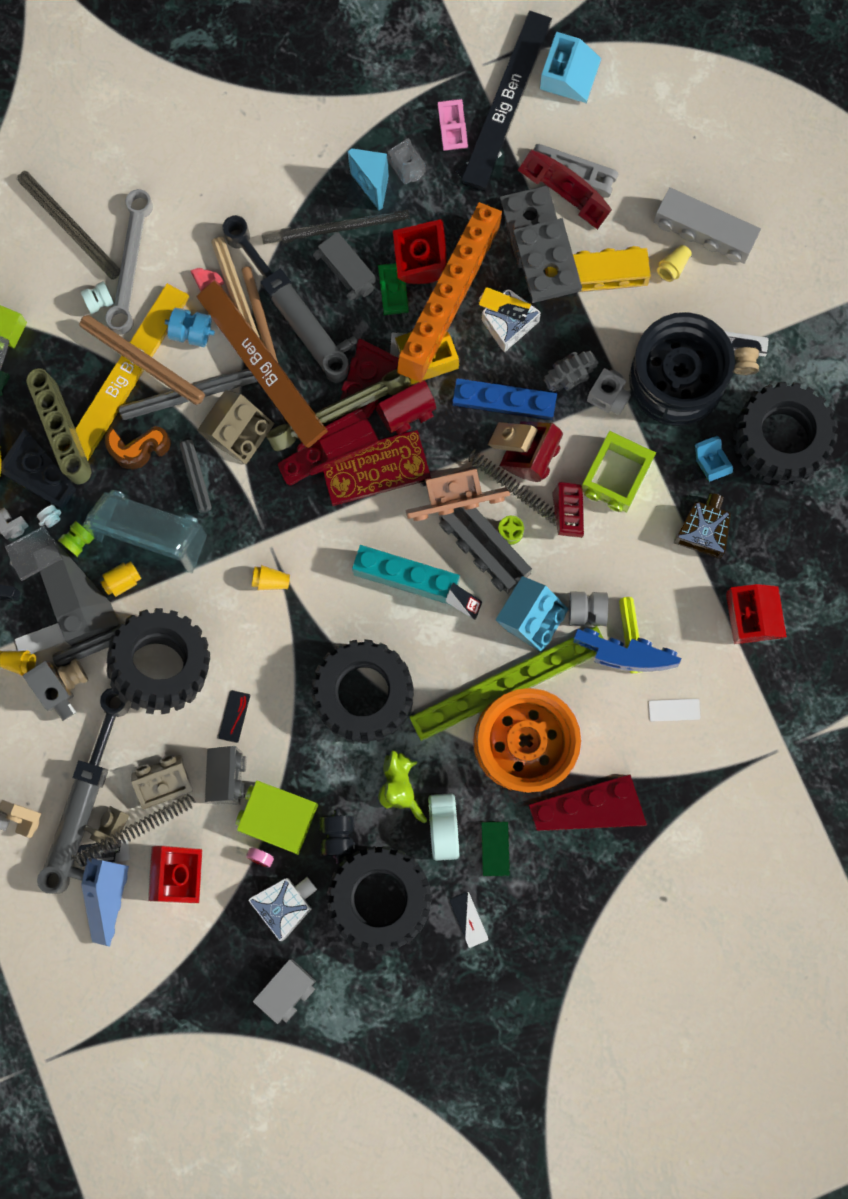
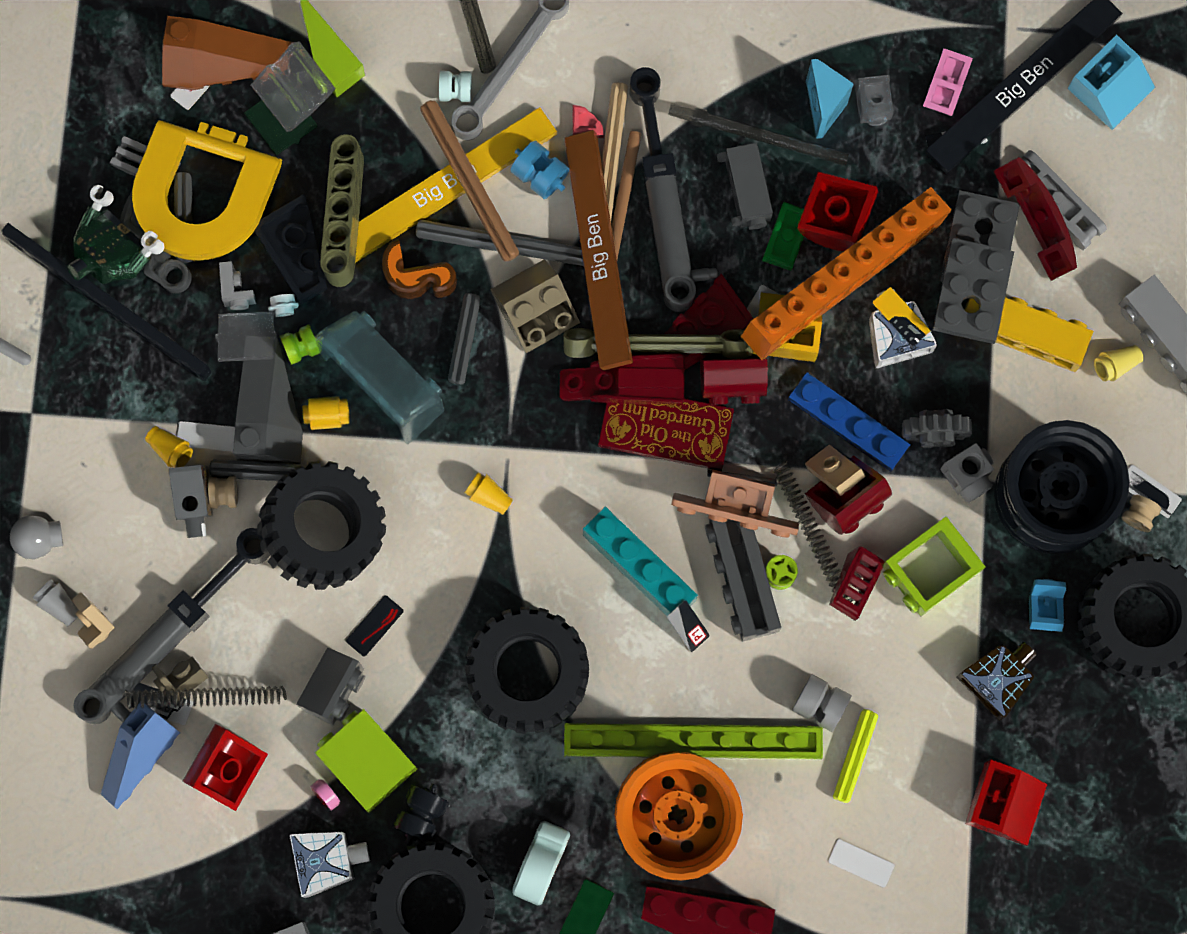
camera: 20 degrees right, 0 degrees up
dark tan bracket [131,755,193,810] -> none
lime animal [378,751,427,823] -> none
medium azure slope [496,576,569,653] -> none
blue slope [574,628,682,672] -> none

